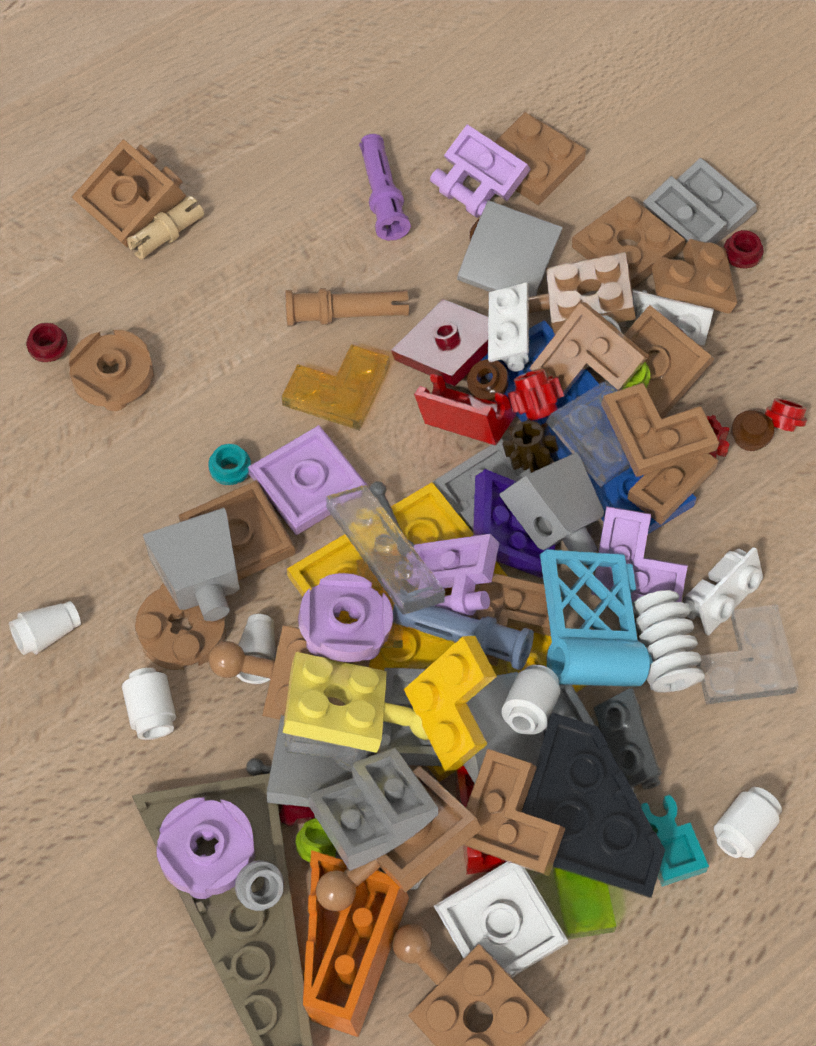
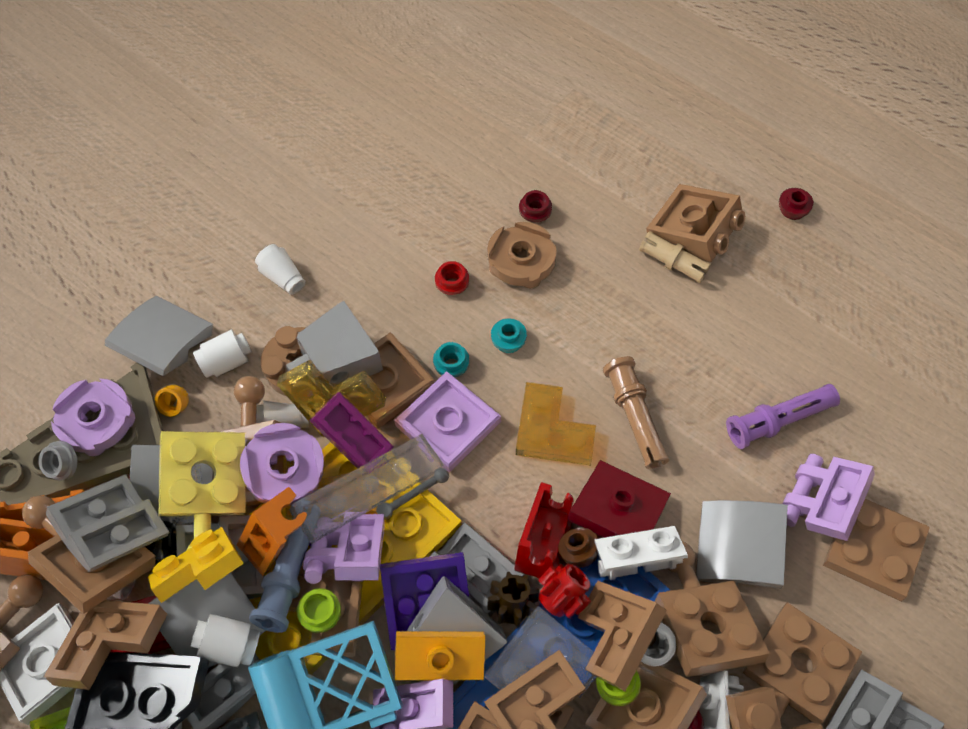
camera: 80 degrees right, 0 degrees up
none -> light grey slope [105,296,213,376]
none -> light orange hinge [155,385,189,417]
none -> orange hinge [236,487,307,576]
none -> clear yellow plate [277,360,386,438]
none -> lime plate [297,588,341,633]
none -> magenta plate [309,392,394,476]
none -> light orange plate [395,631,485,680]
none -> red plate [435,261,469,295]
none -> teal plate [491,318,527,353]
none -> dark red plate [779,188,814,220]

